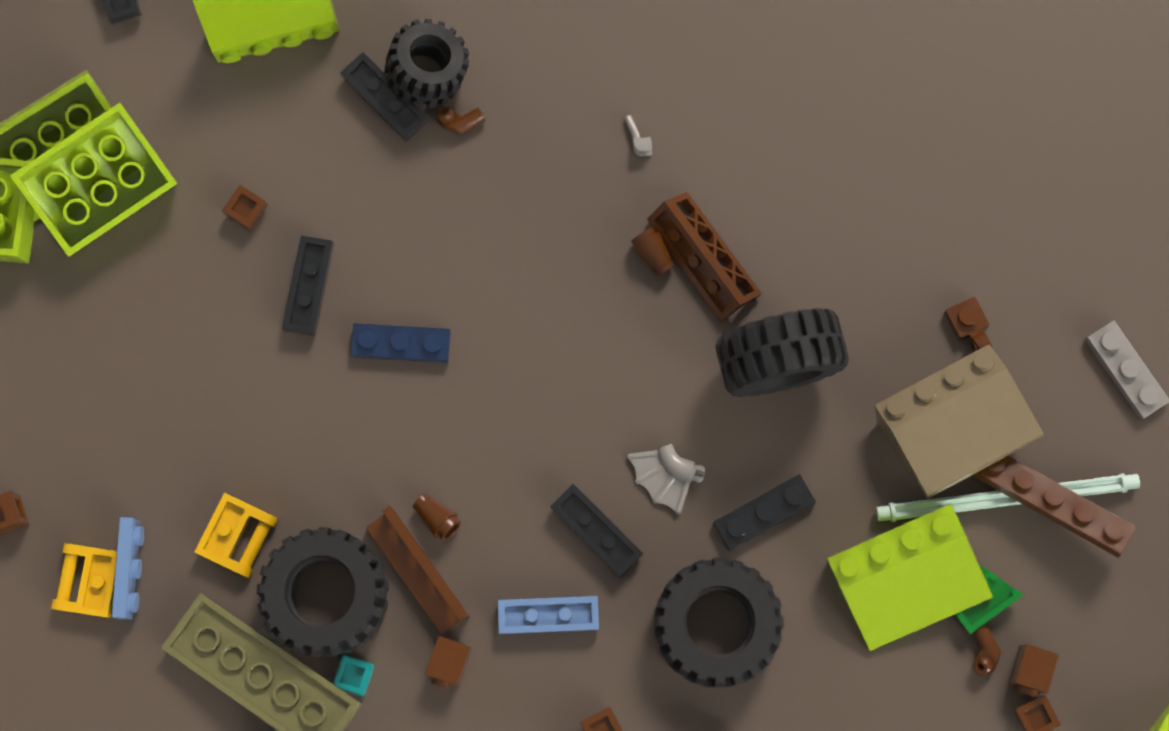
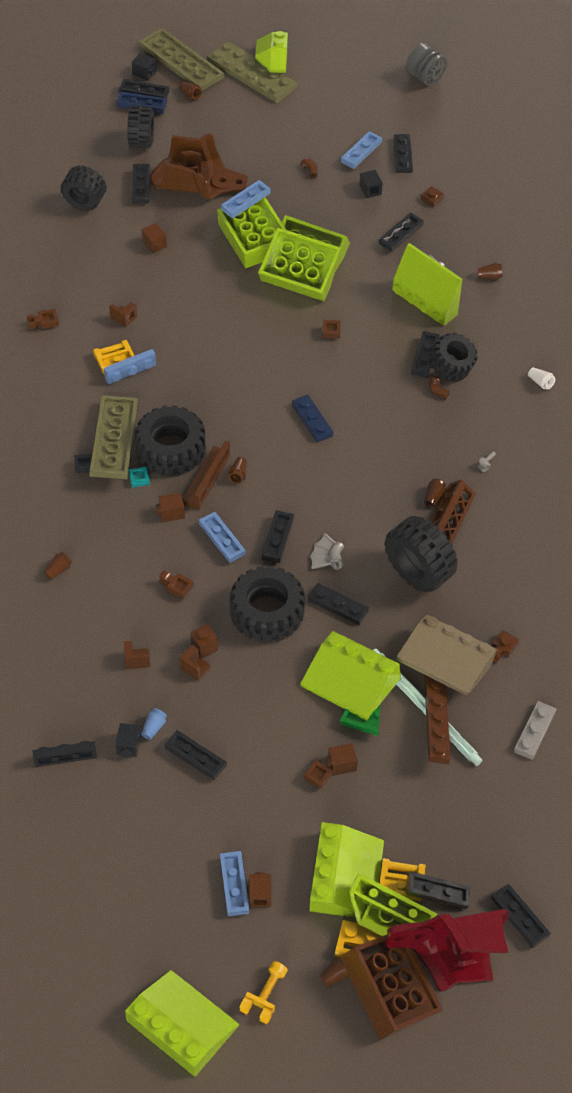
camera: 55 degrees right, 25 degrees down
yellow plate [195,493,278,578] -> none
black plate [282,235,334,336] -> none
reddish brown arm [973,625,1001,676] -> none

